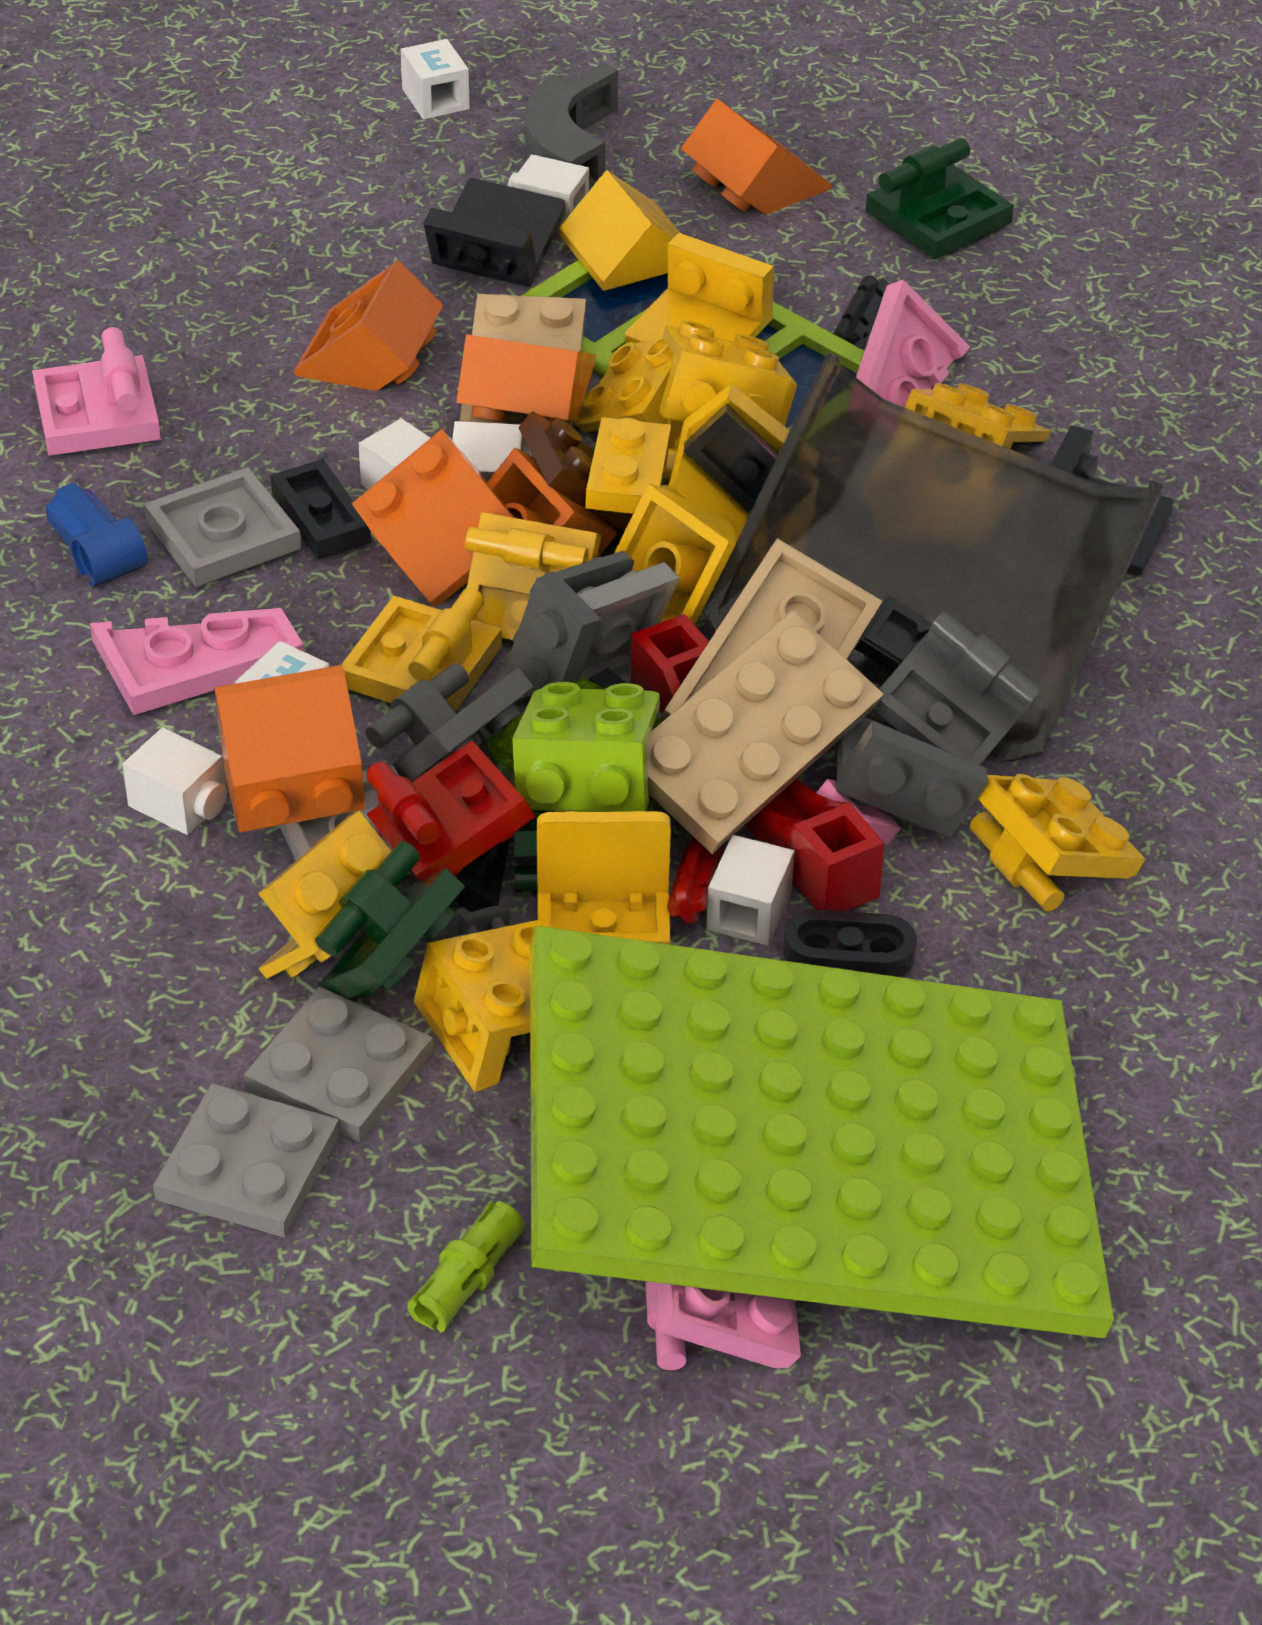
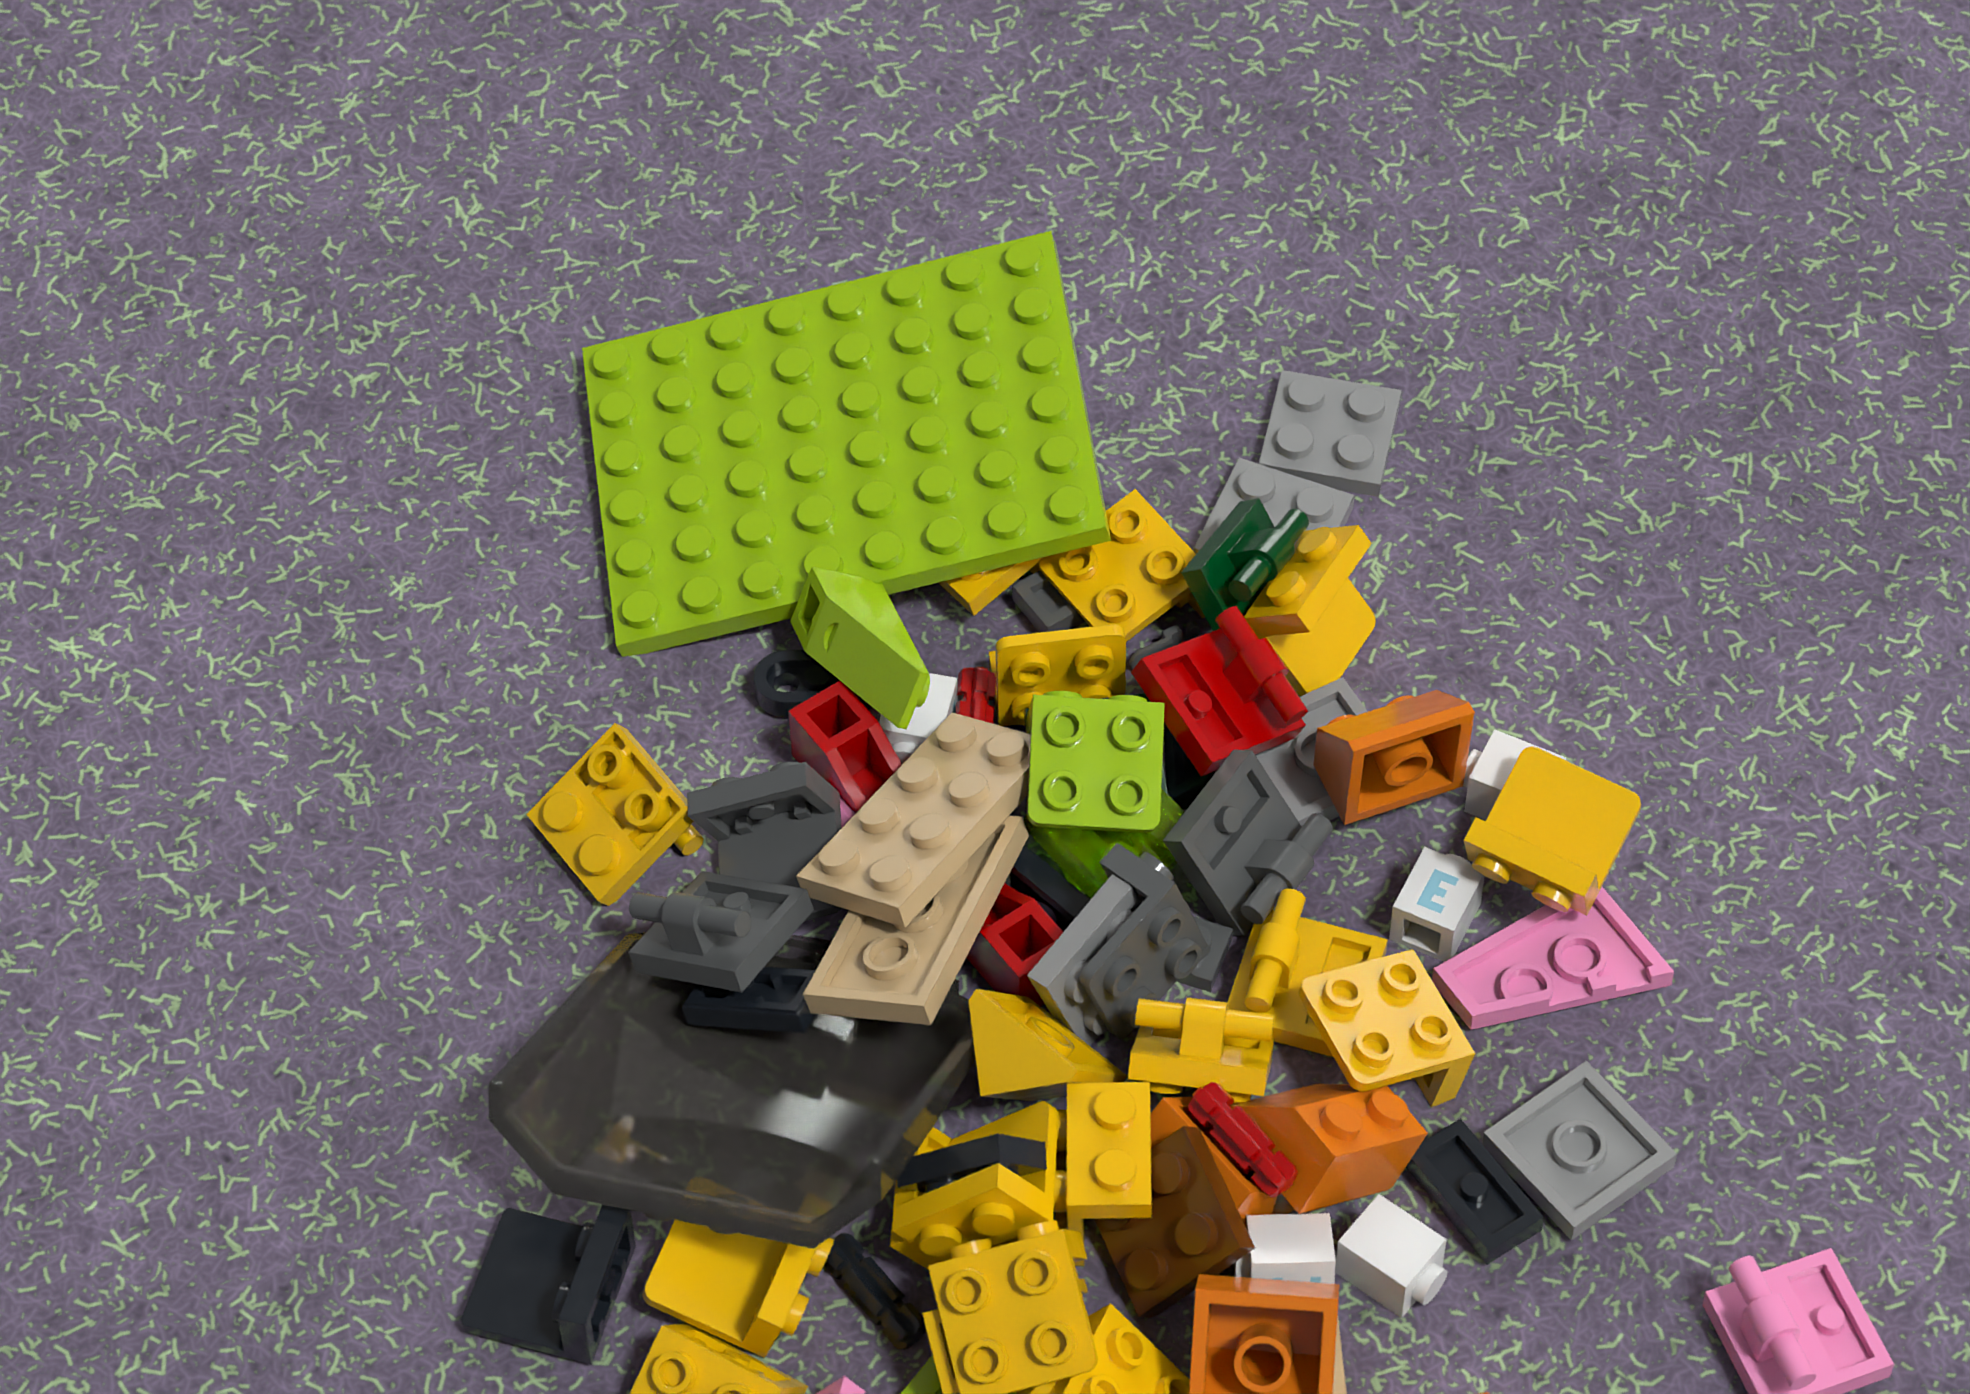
camera: 175 degrees right, 10 degrees up
blue piece [46,483,148,587] -> none
lime pin [407,1201,525,1333] -> none
none -> lime slope [790,567,930,730]
none -> red axle [1188,1082,1298,1198]
none -> yellow bracket [1299,949,1475,1107]
none -> yellow bracket [1464,746,1641,916]

